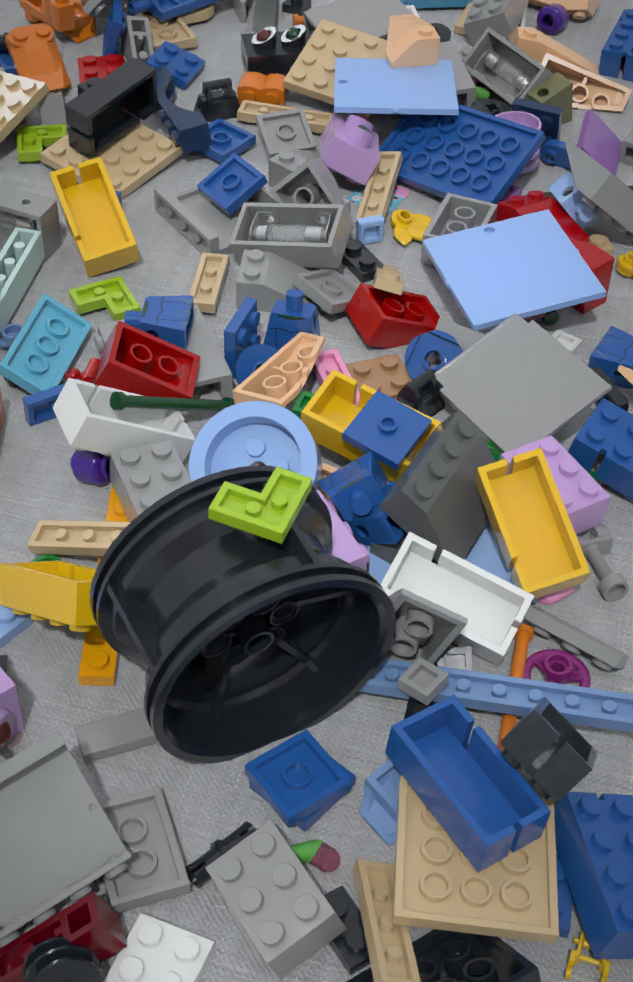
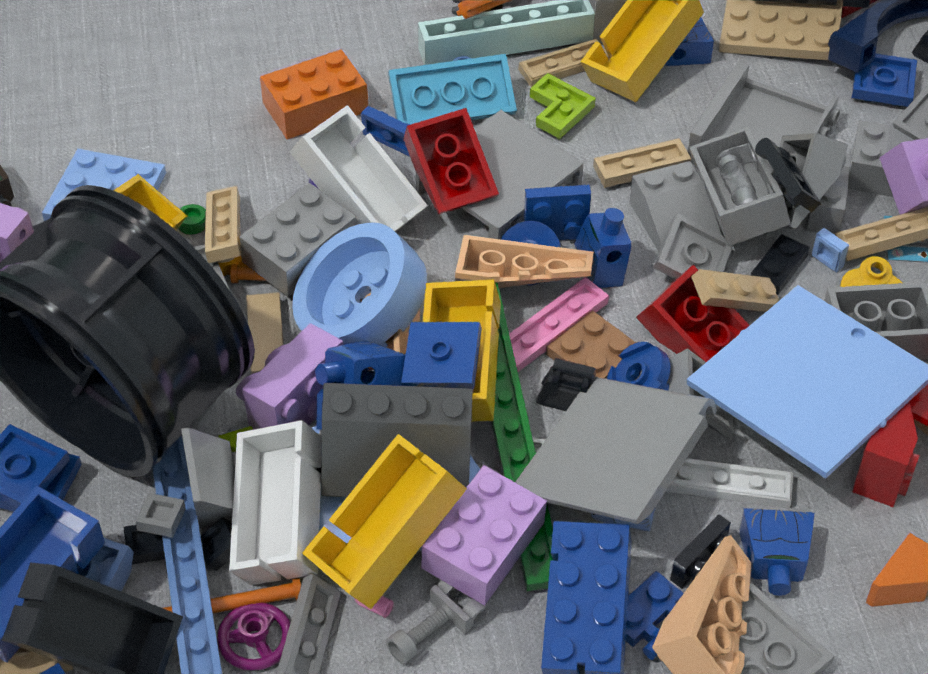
camera: 65 degrees right, 5 degrees up
dark green bar [110,391,235,412] -> none
blue torso [124,295,194,350] -> none
blue plate [196,152,268,216] -> none
lime plate [208,466,313,544] -> none
none -> tan tile [518,39,610,87]
none -> black plate [755,138,821,213]

